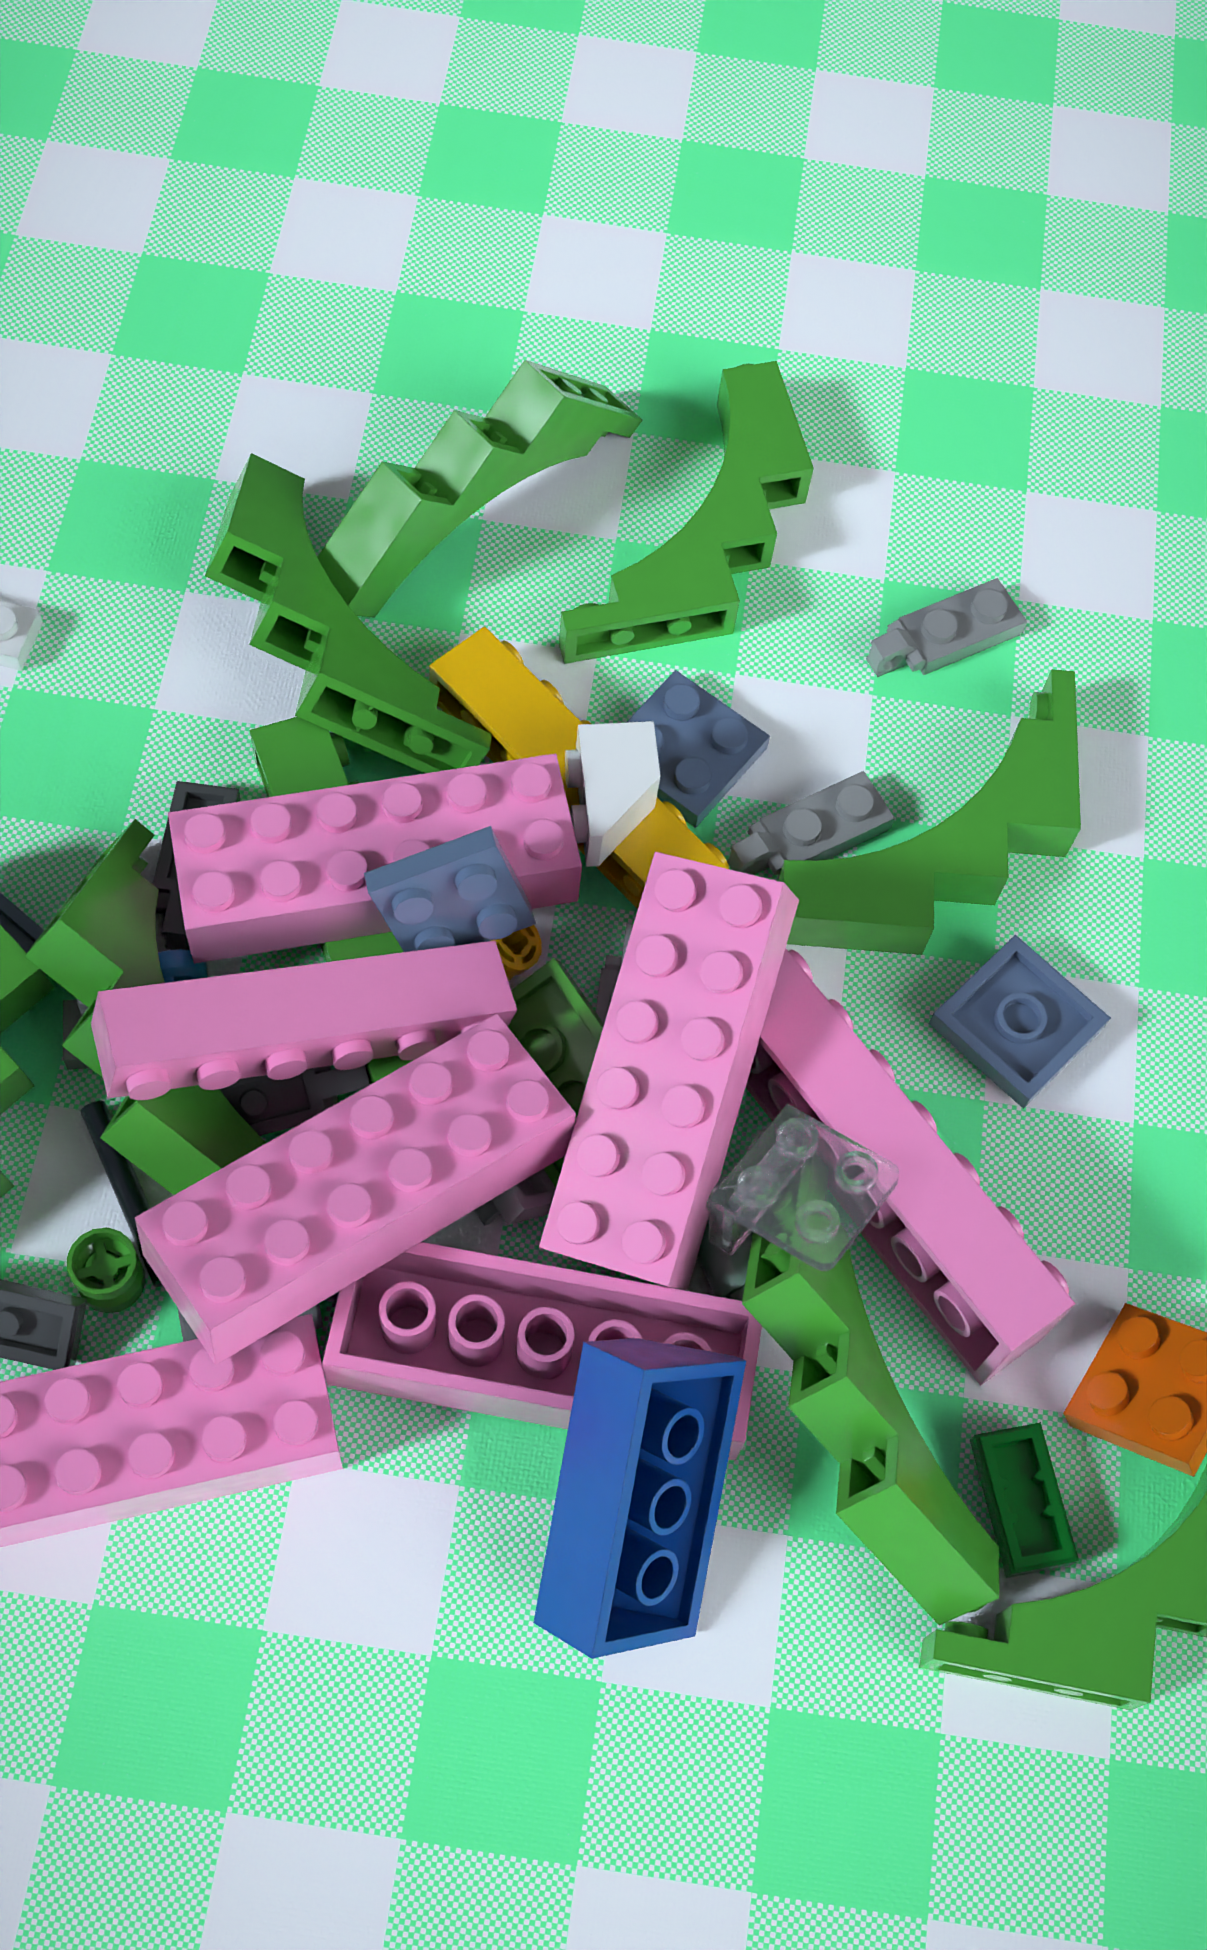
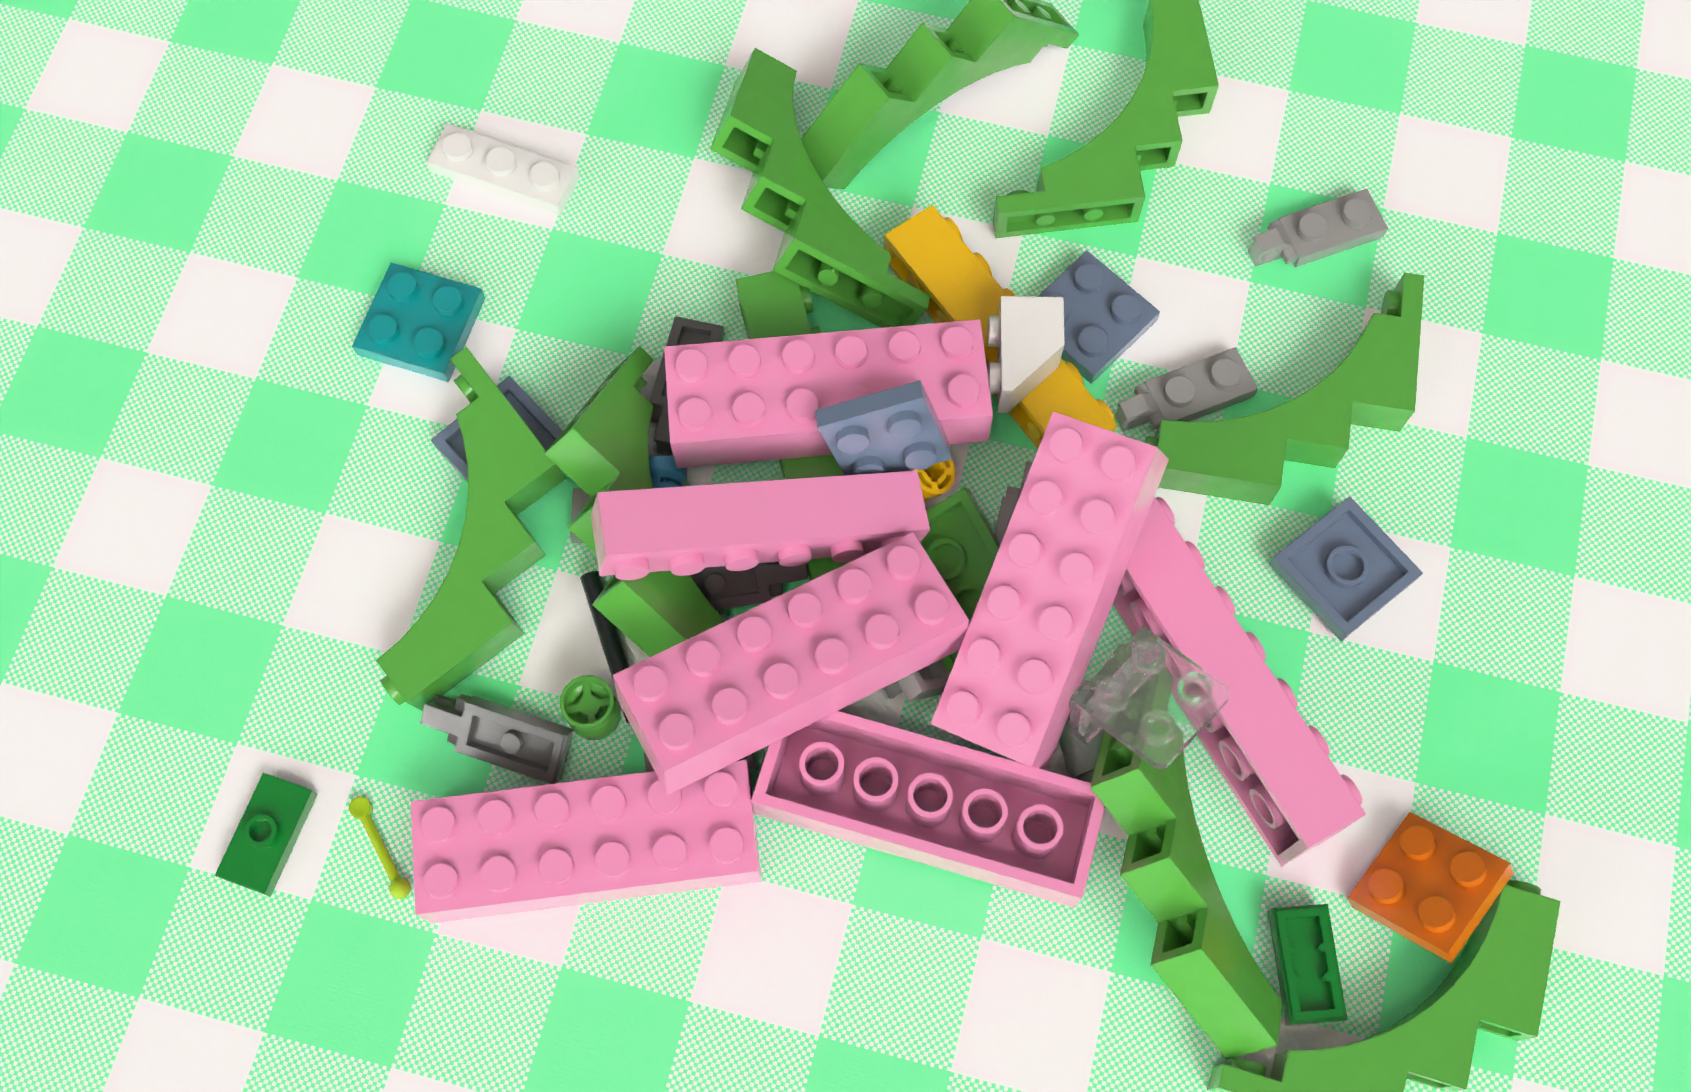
camera: 15 degrees right, 5 degrees up
blue slope [533,1338,746,1659] -> none

